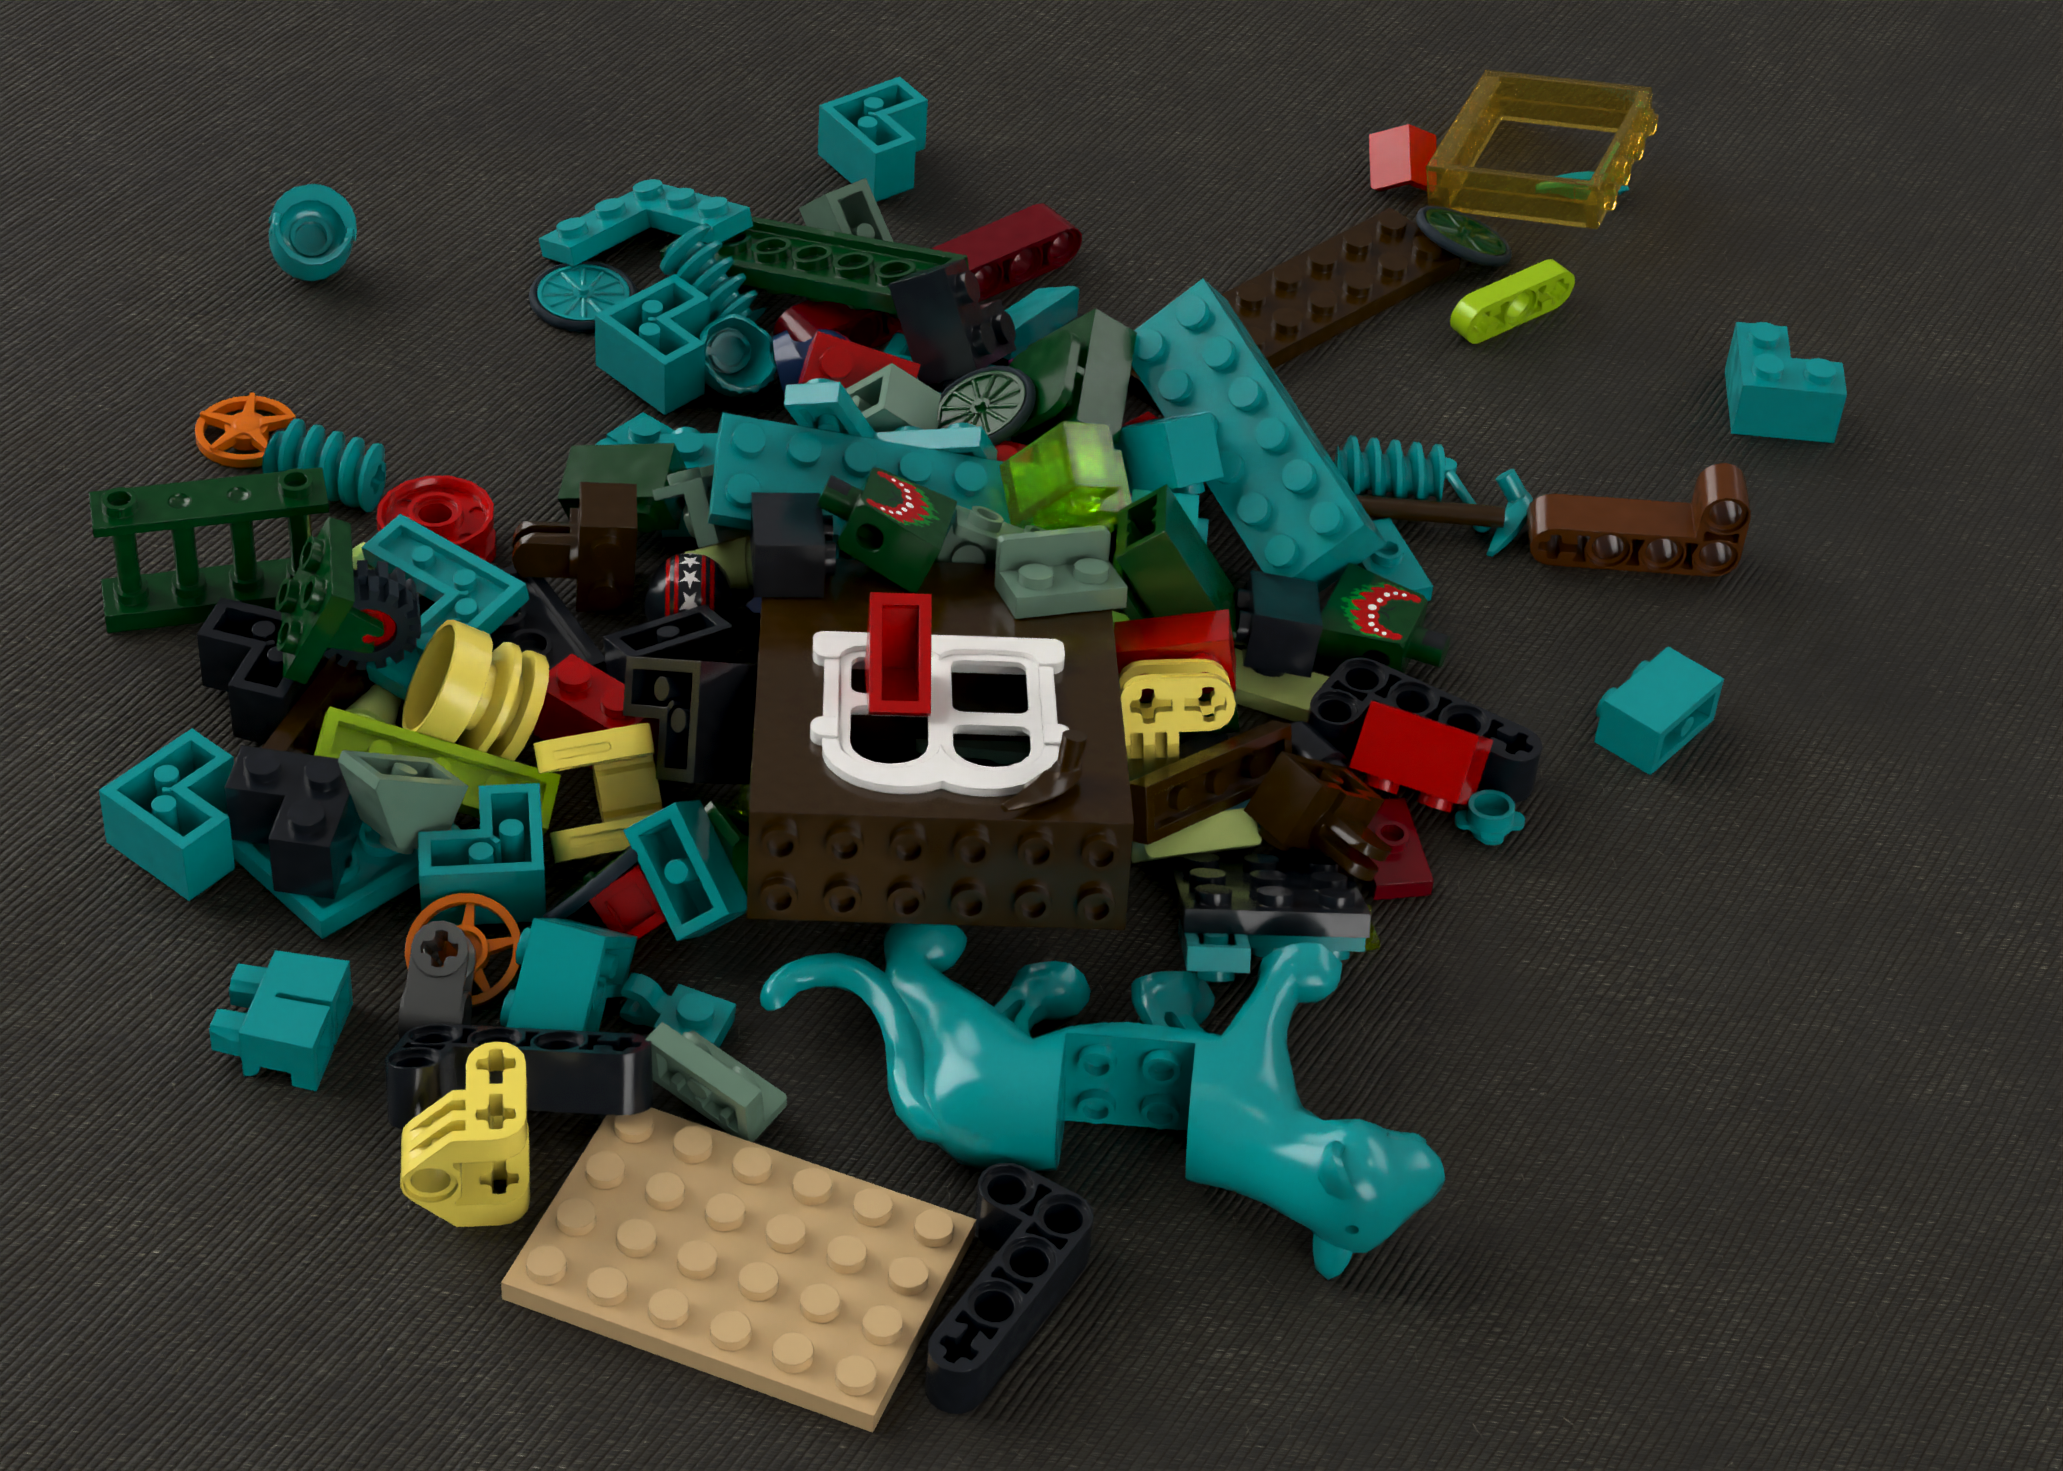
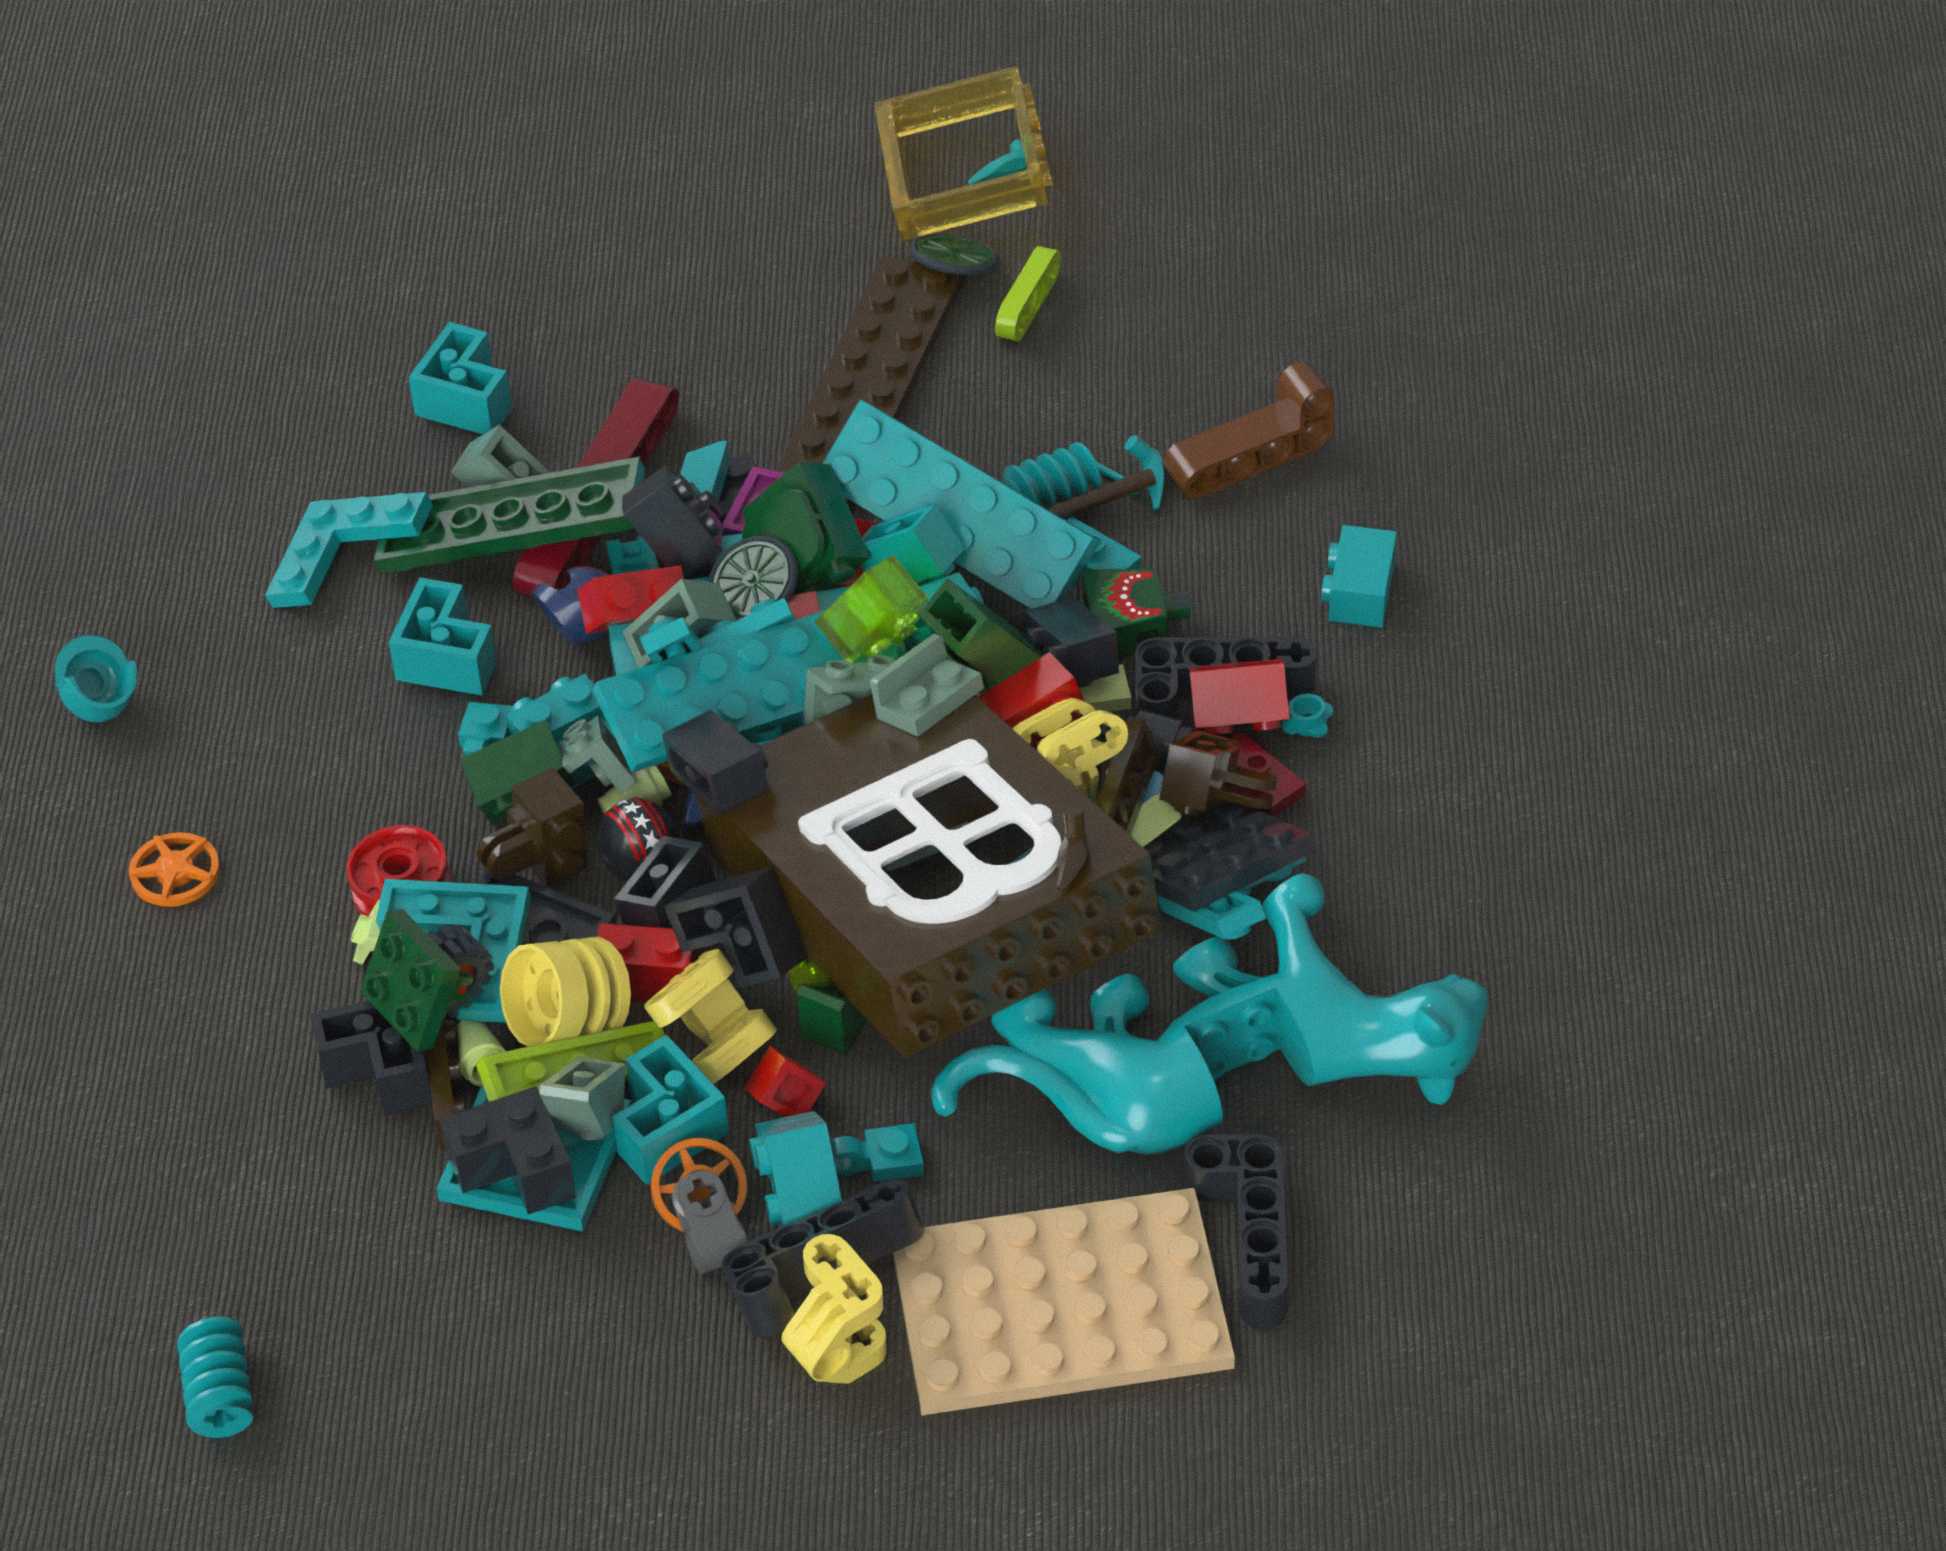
camera: 25 degrees left, 5 degrees up
dark green fence [88,467,329,633] -> none
teal brick [99,728,235,901] -> none
teal hips [209,950,353,1091] -> none
teal piece [262,418,387,512] -> none
teal wheel [529,261,637,332] -> none
black wheel [542,846,638,919] -> none
teal brick [623,800,747,941] -> none
sand green bracket [645,1022,787,1142] -> none
teal piece [660,223,767,324] -> none
teal hair [699,314,777,398] -> none
dark green torso [816,468,957,594] -> none
red slope [865,592,932,716] -> none
panel [1369,124,1438,192] -> none
teal brick [1725,322,1847,443] -> none

